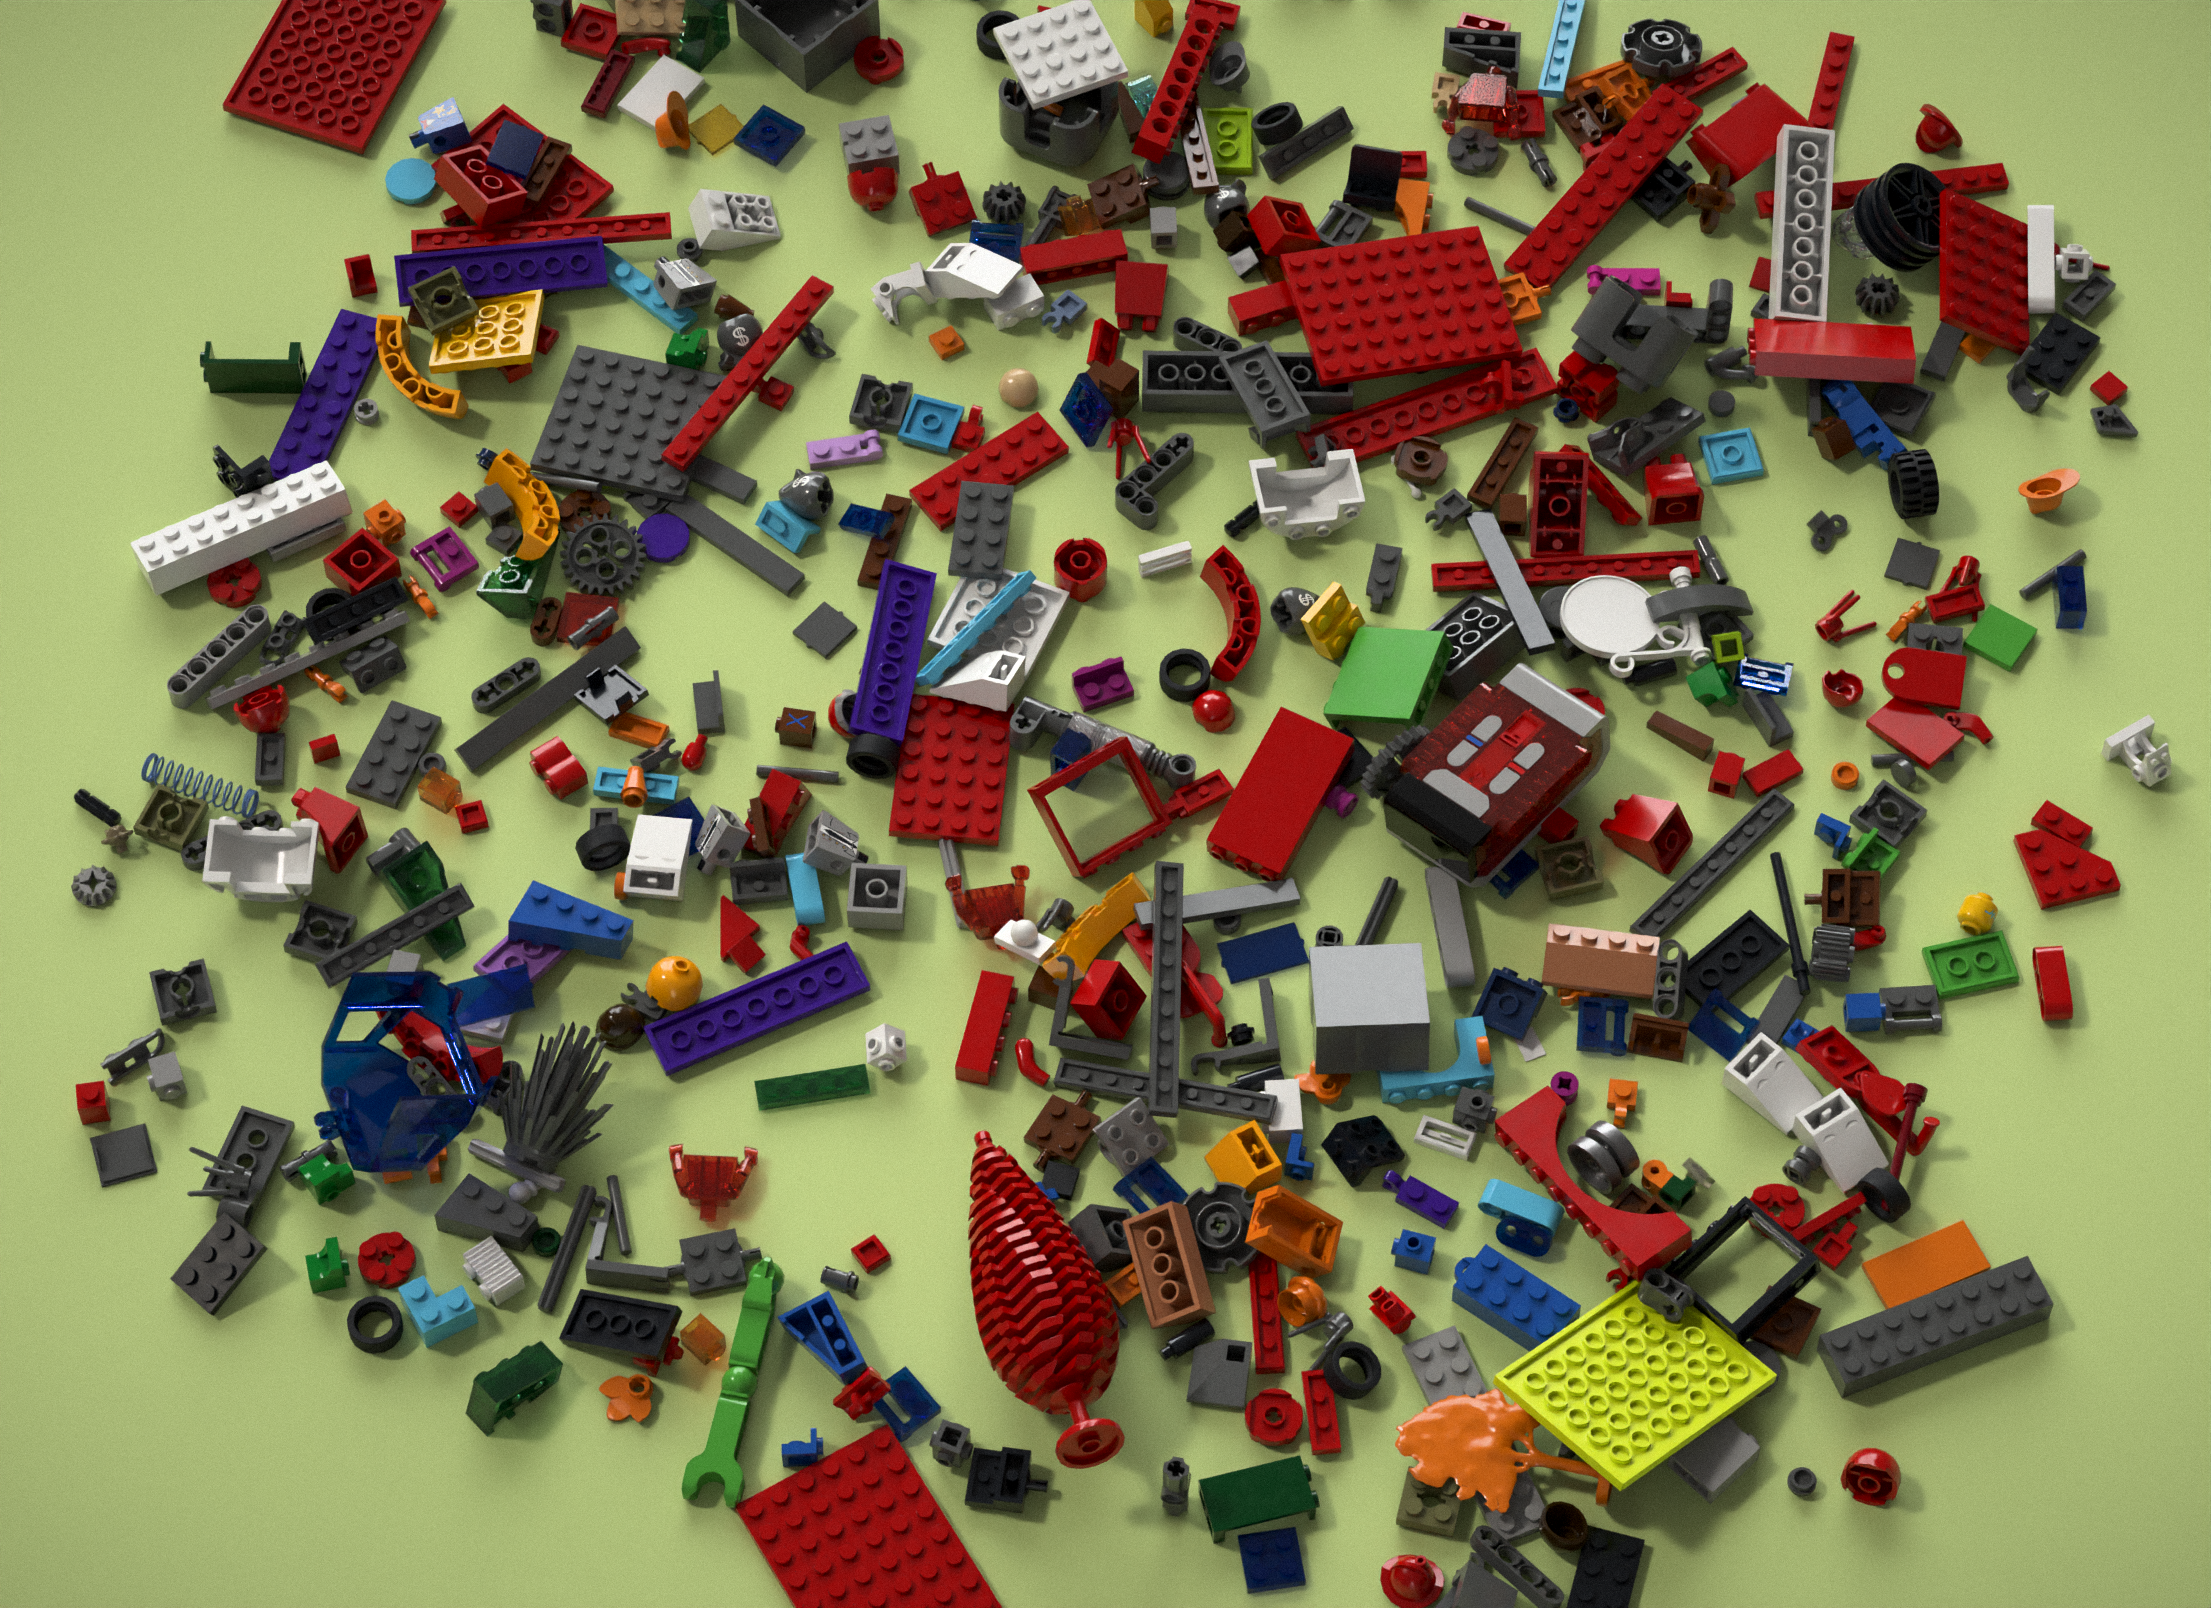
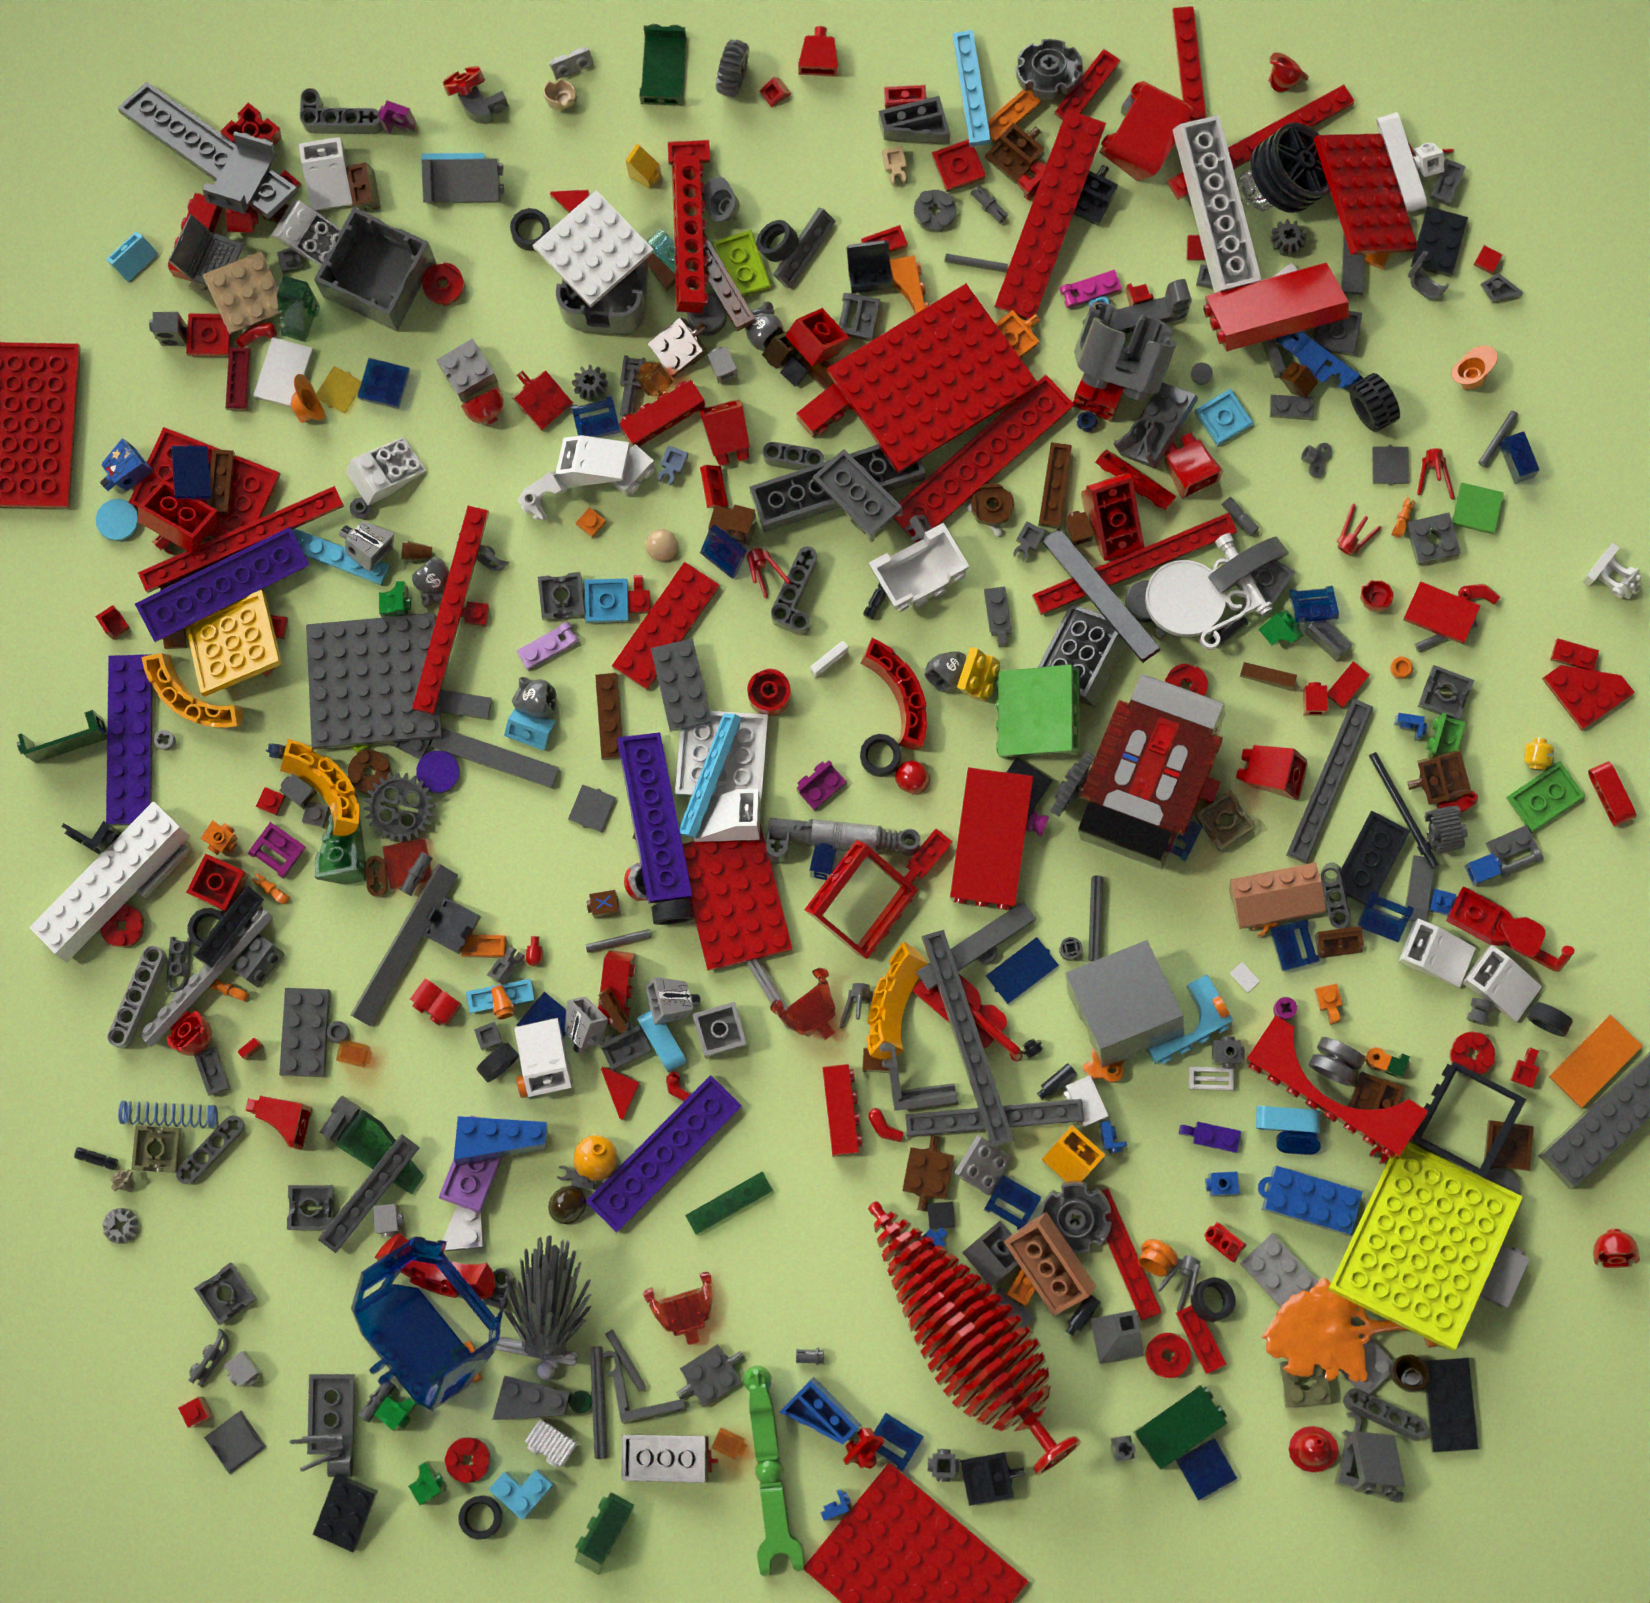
camera: 15 degrees left, 20 degrees up
white cylinder [202,816,320,902] -> none
dark grey beam [407,1056,470,1125] -> none
olive brick [408,266,479,336] -> none
clear blue piece [447,964,536,1028] -> none
red tile [455,800,489,834] -> none
dark grey beam [471,657,541,713] -> none
dark grey bar [531,472,602,493] -> none
orange plate [599,1374,654,1423] -> none
dark grey panel [693,670,725,734] -> none
red tile [726,934,766,974] -> none
clear blue plate [838,503,896,540] -> none
red tile [851,1234,891,1274] -> none
white brick [865,1023,907,1071] -> none
white tile [994,919,1056,965] -> none
red brick [1070,959,1147,1040] -> none
dark grey hinge [1191,978,1281,1076] -> none
orange piece [1245,1185,1343,1279] -> none
black bracket [1321,1115,1405,1188] -> none
light grey beam [1425,865,1475,988] -> none
clear red torso [1442,66,1522,140] -> none
dark blue plate [1471,967,1548,1042] -> none
red hips [1480,360,1524,415] -> none
orange plate [1596,64,1654,122] -> none
dark grey piece [1637,1268,1696,1321] -> none
clear smoke plate [1682,1157,1716,1189] -> none
reddish brown plant [1687,163,1736,234] -> none
dark grey plant [1704,346,1759,383] -> none
lime brick [1711,631,1745,663] -> none
dark grey plate [1787,1467,1817,1496] -> none
red plate [1790,1191,1867,1246] -> none
red tile [1881,647,1967,710] -> none
dark red piece [1881,1083,1928,1211] -> none
dark grey tile [1891,759,1916,788] -> none
red tile [1925,583,1985,624] -> none
none -> dark grey plate [1269,394,1314,420]

